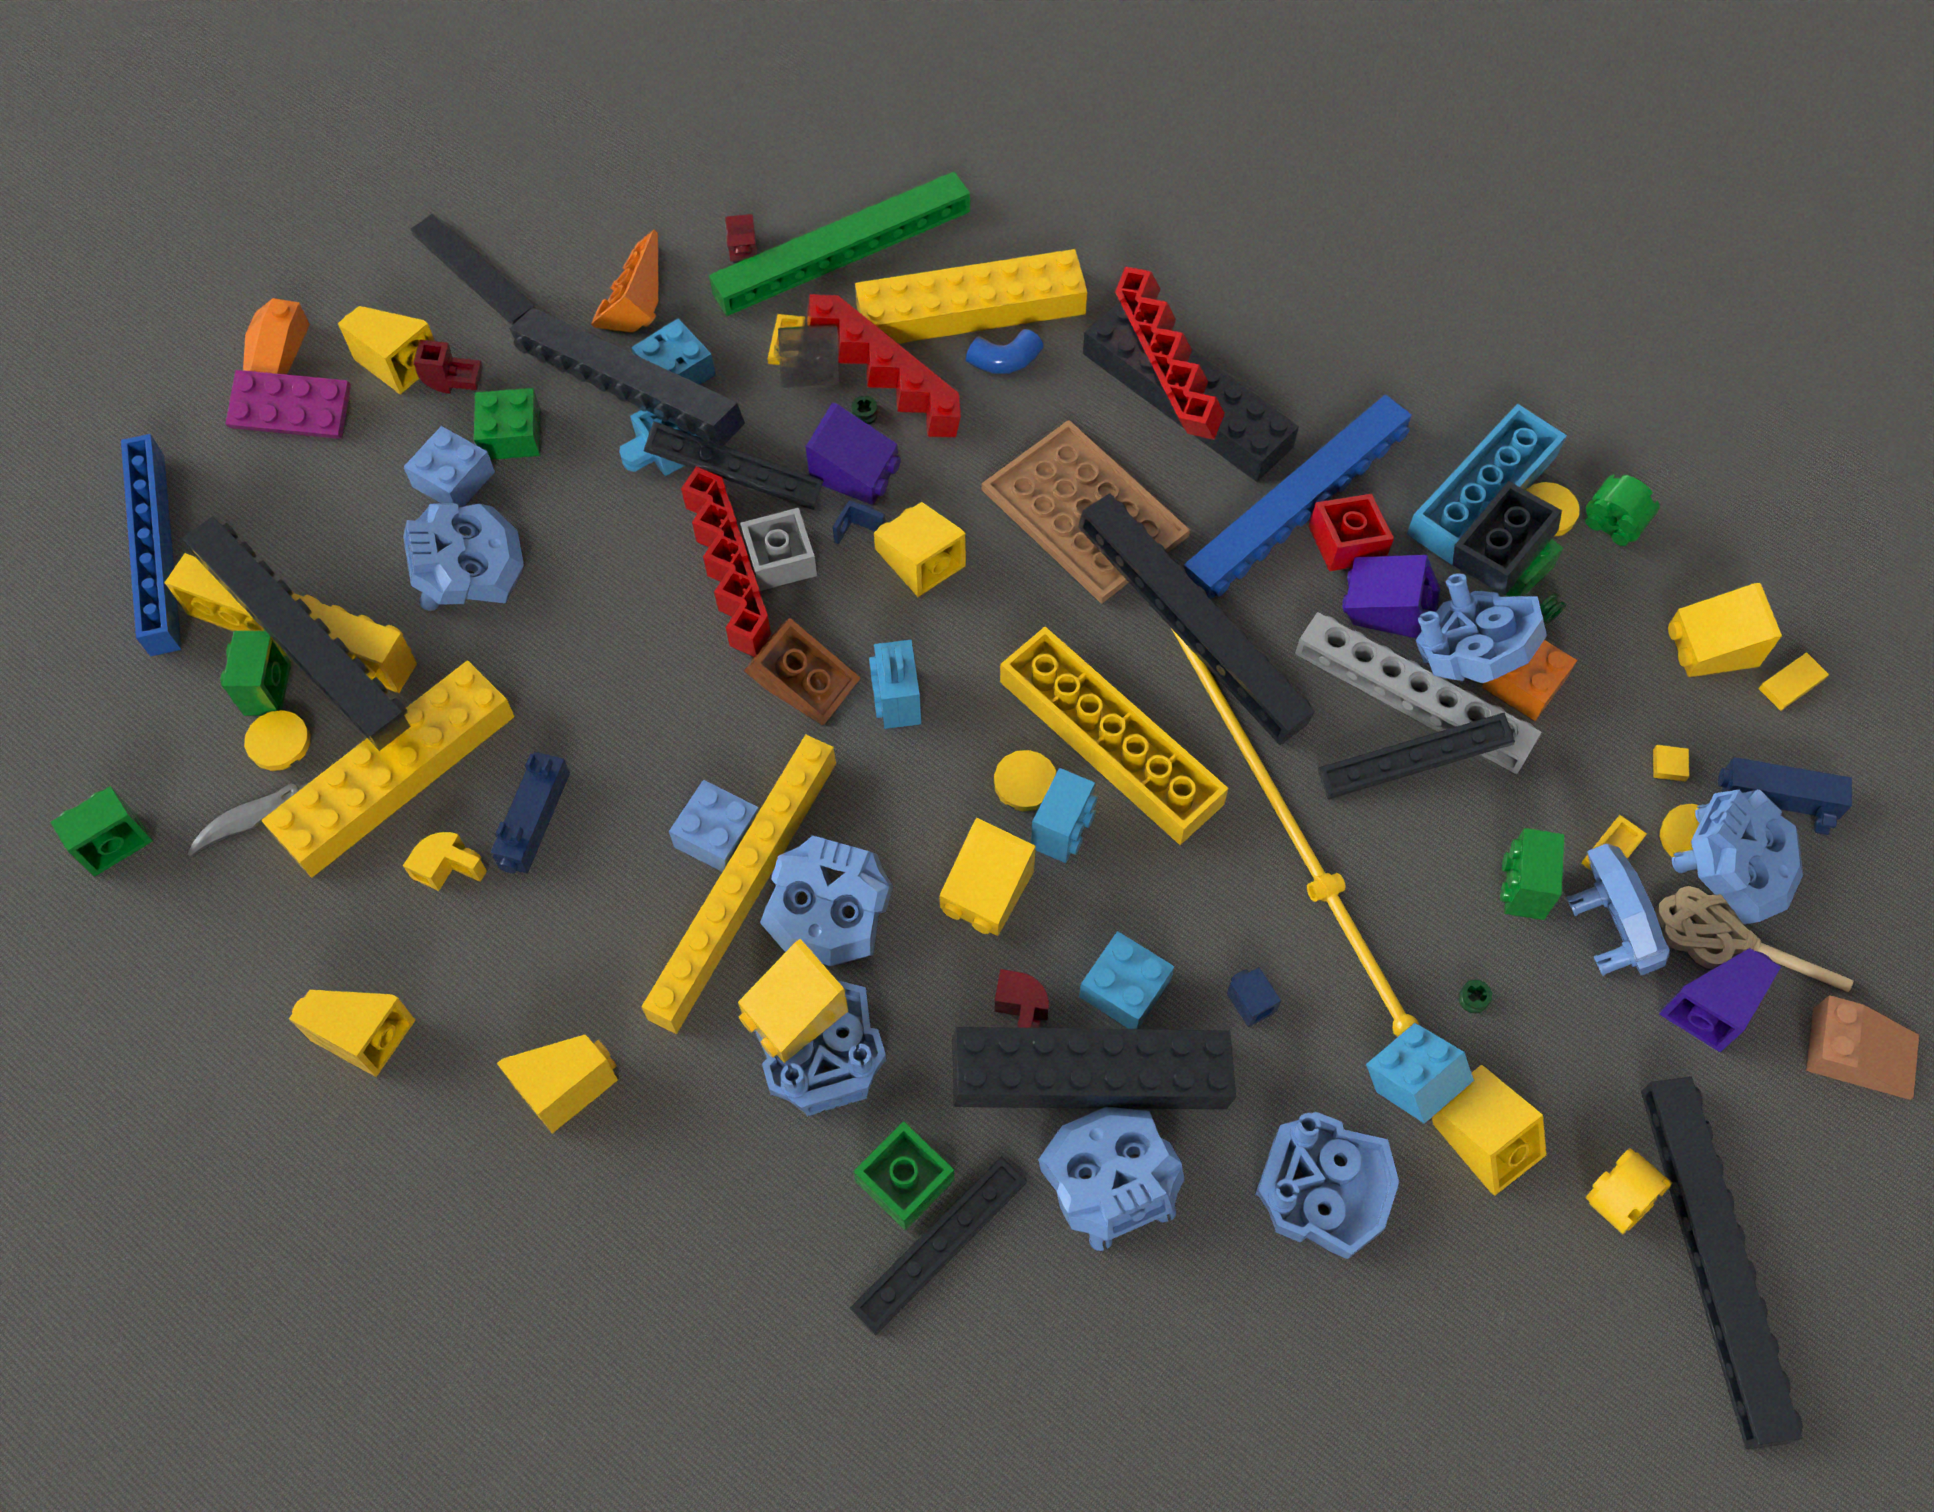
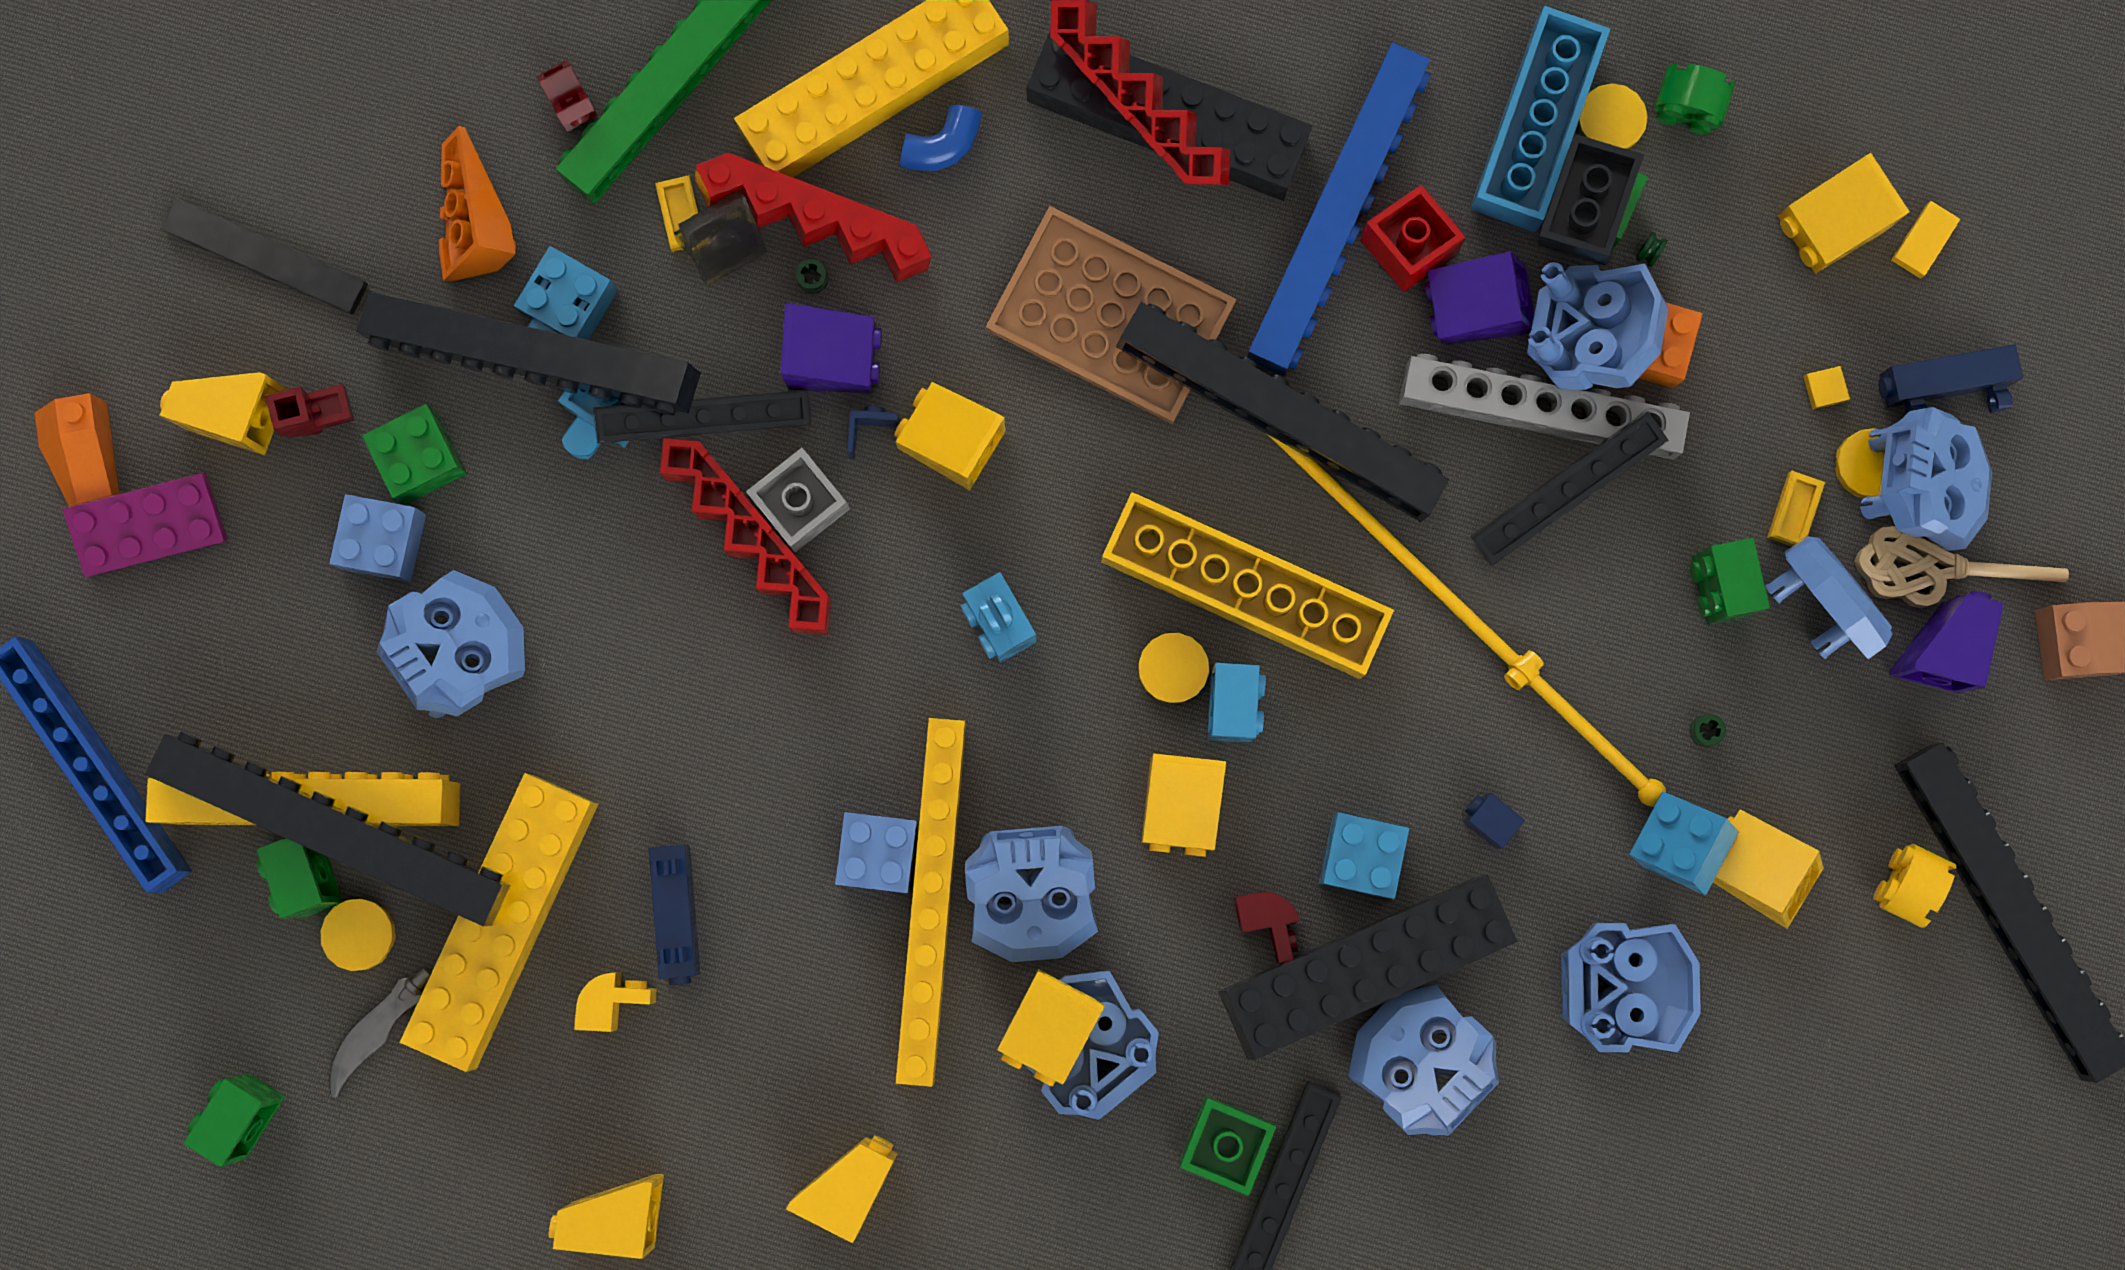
camera: 25 degrees left, 20 degrees up
dark orange slope [743,618,860,725] -> none

